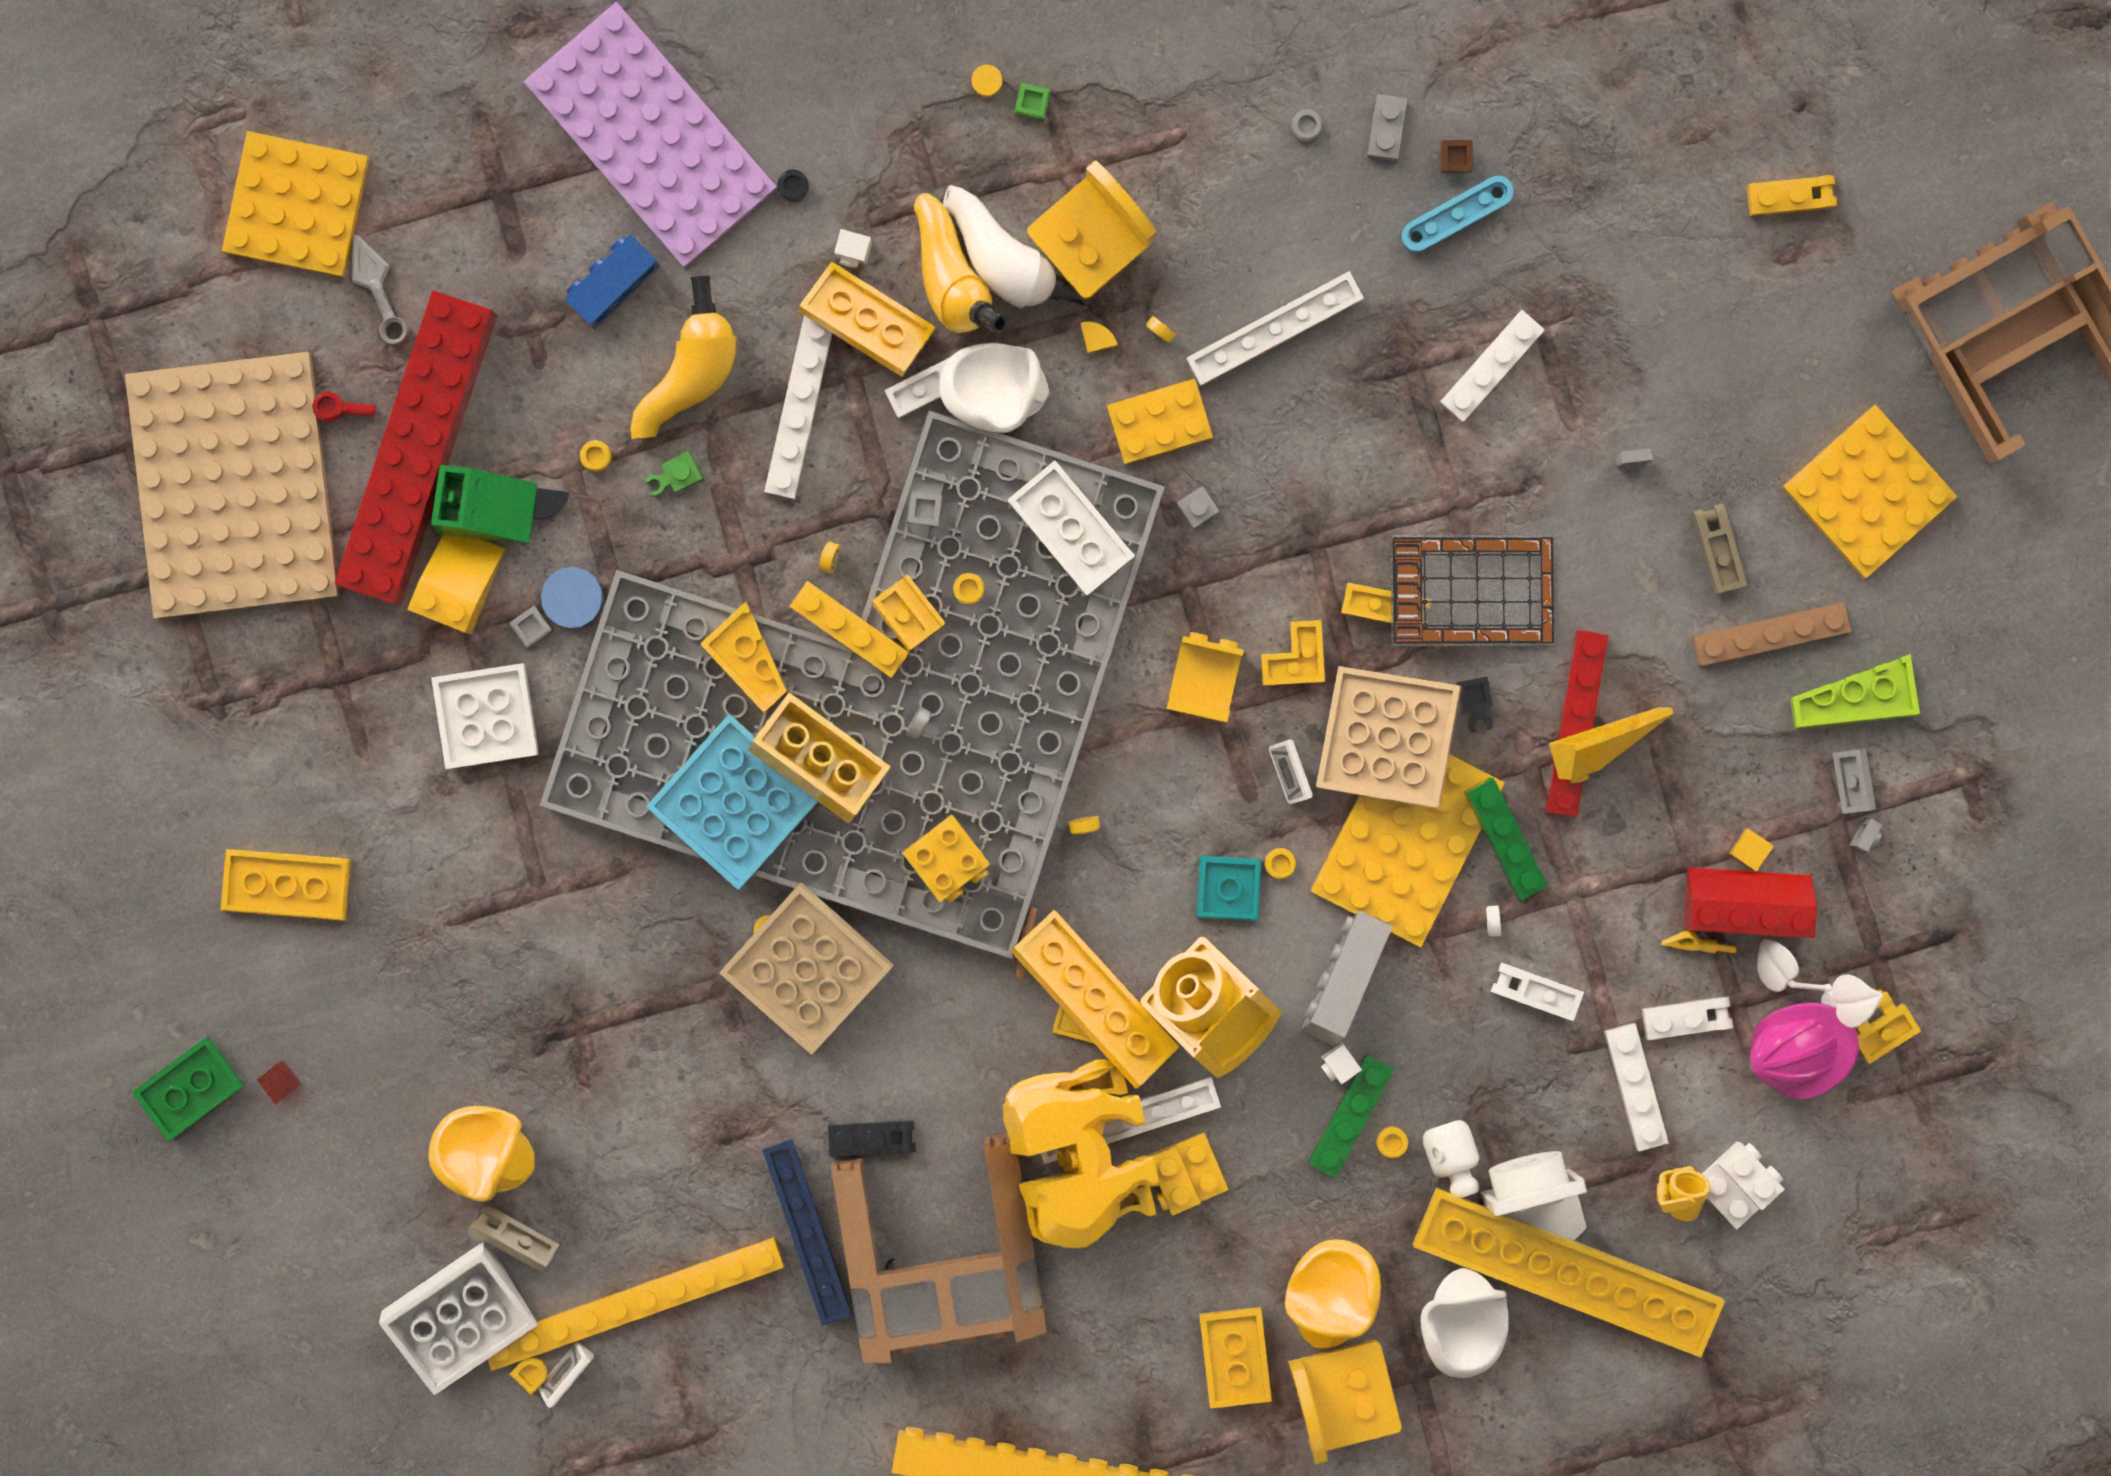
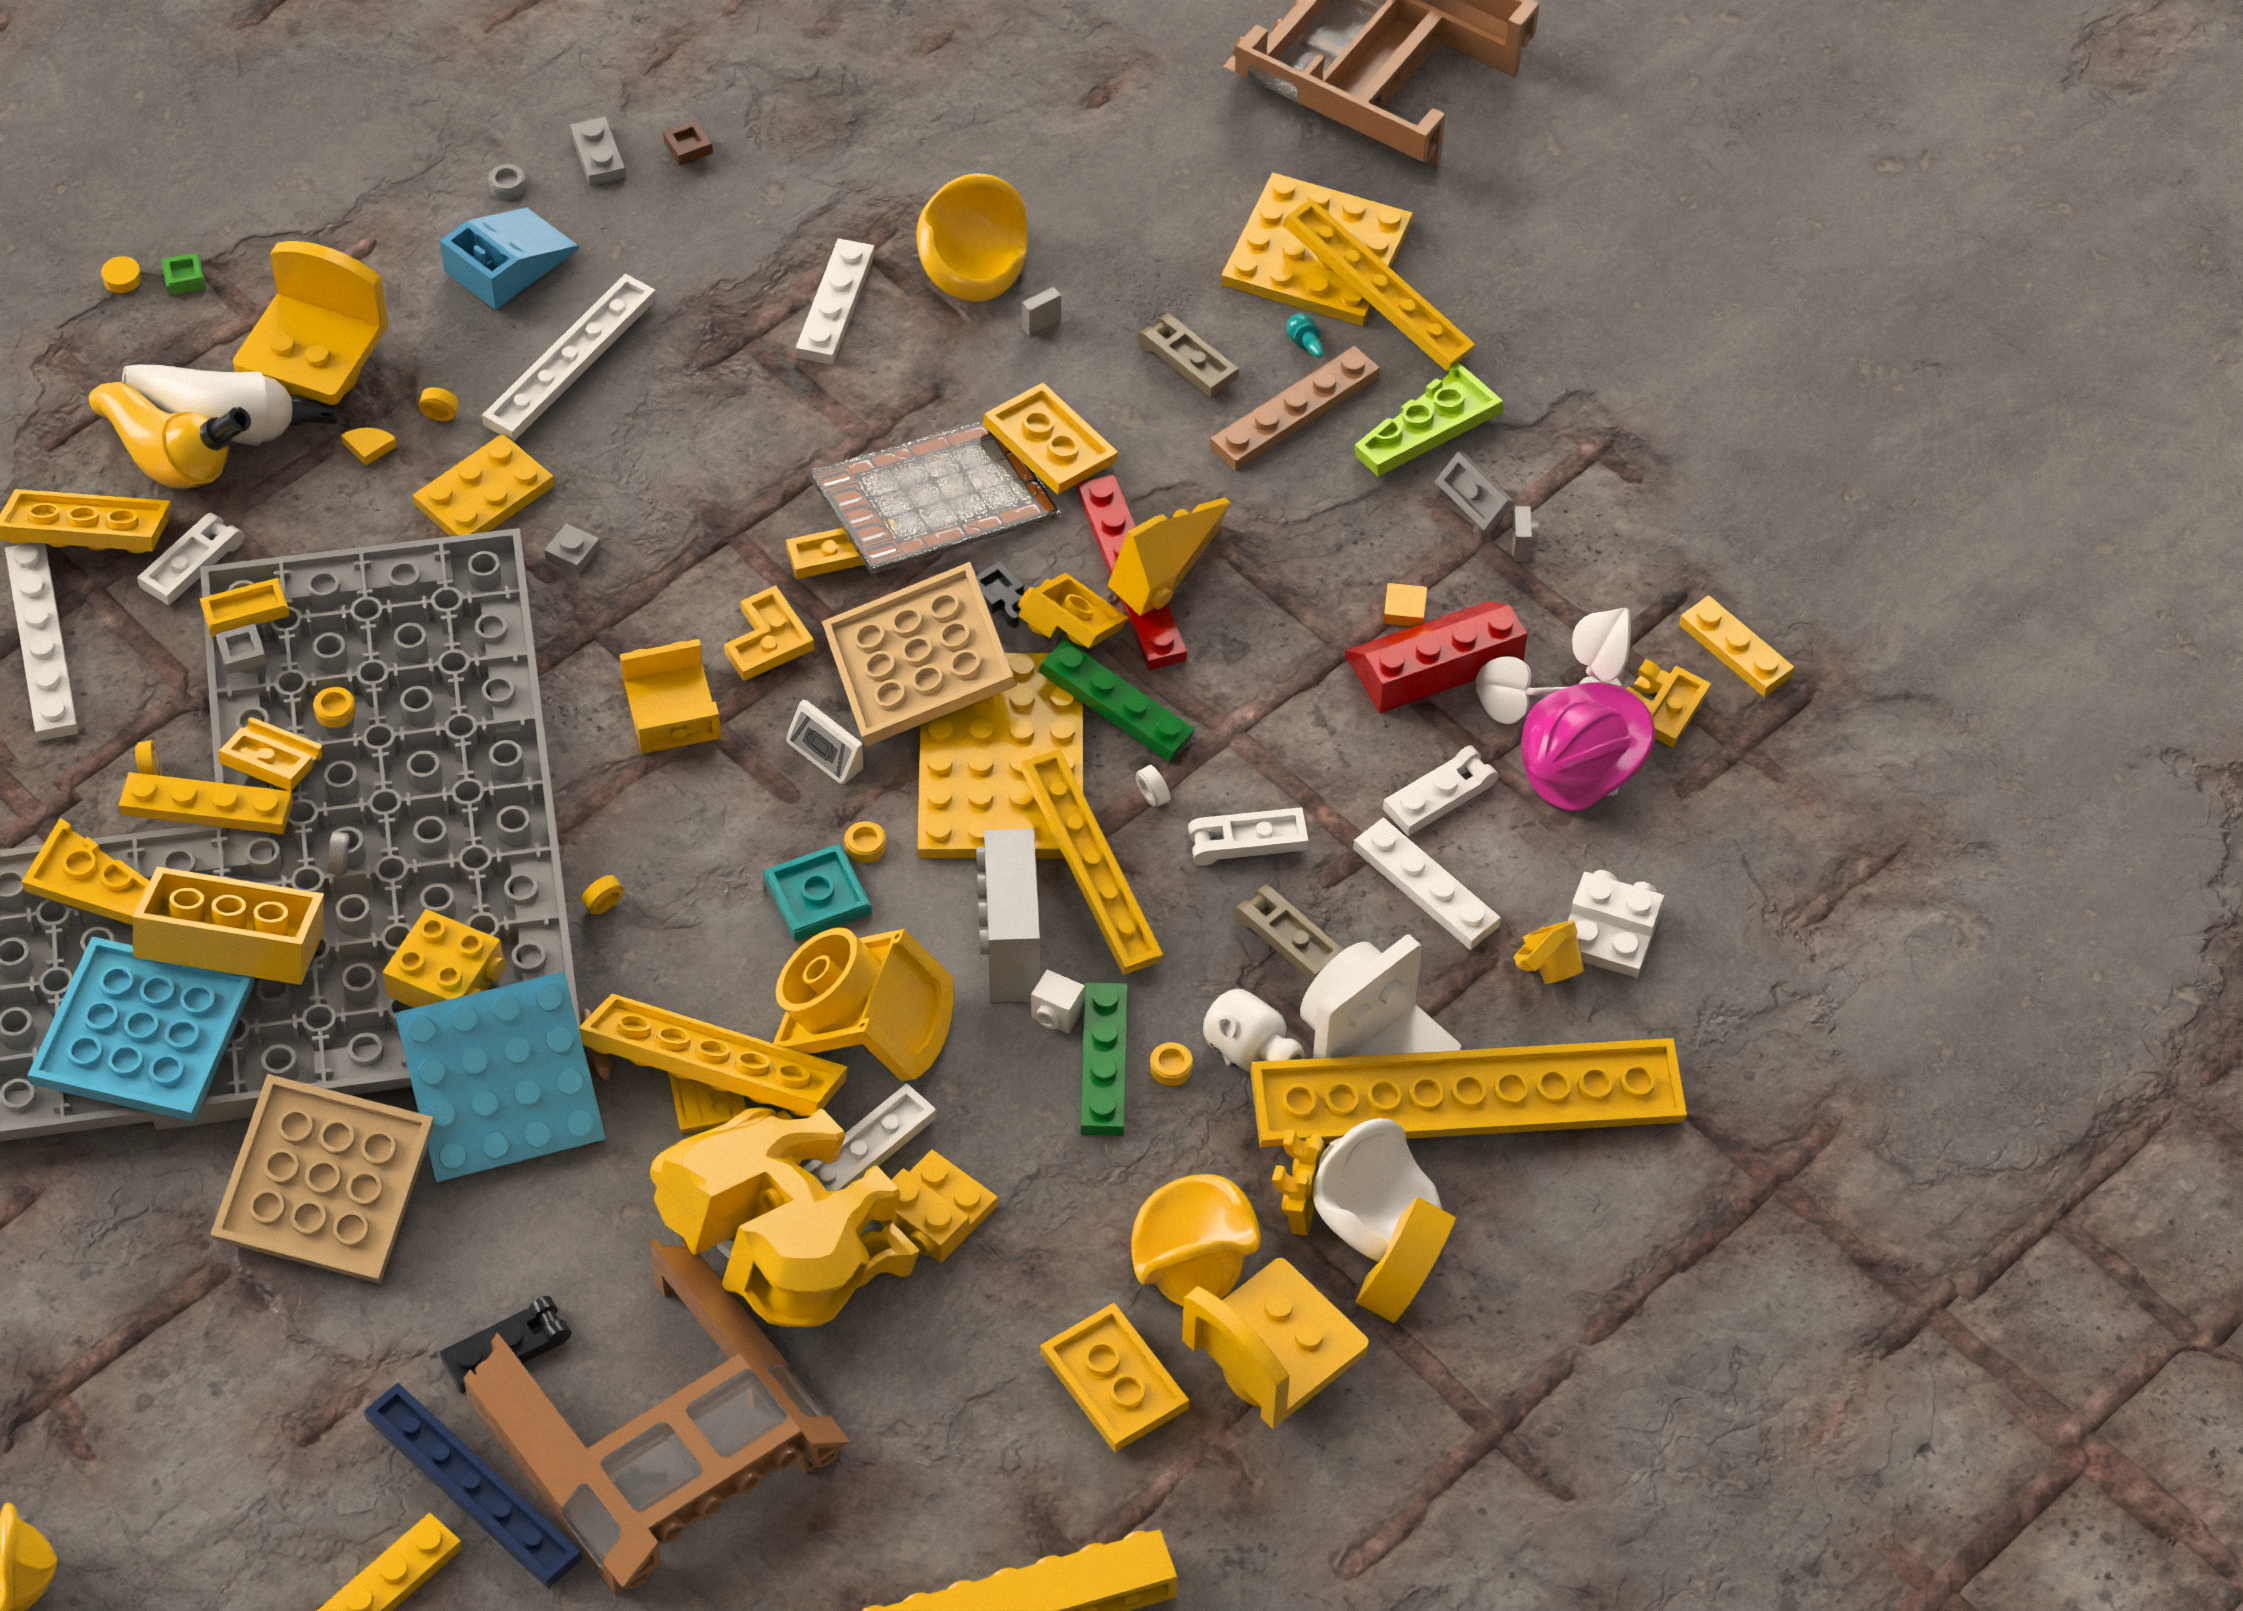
camera: 30 degrees left, 35 degrees down
white plate [834,229,872,268] -> none
white piece [939,343,1049,433] -> none
white plate [1007,461,1135,596] -> none
medium azure plate [1401,176,1514,253] -> none
yellow hand [1661,930,1736,954] -> none
yellow plate [1747,175,1838,216] -> none
none -> yellow tile [199,578,290,637]
none -> medium azure plate [394,971,606,1182]
none -> dark azure slope [440,207,579,310]
none -> yellow piece [916,173,1028,302]
none -> yellow plate [983,383,1118,495]
none -> yellow plate [1018,572,1129,648]
none -> yellow plate [1021,748,1163,975]
none -> dark tan plate [1233,884,1344,982]
none -> yellow plate [1272,1129,1325,1236]
none -> yellow plate [1283,198,1475,372]
none -> teal bar [1286,313,1324,358]
none -> yellow brick [1356,1197,1456,1323]
none -> yellow plate [1679,595,1794,697]

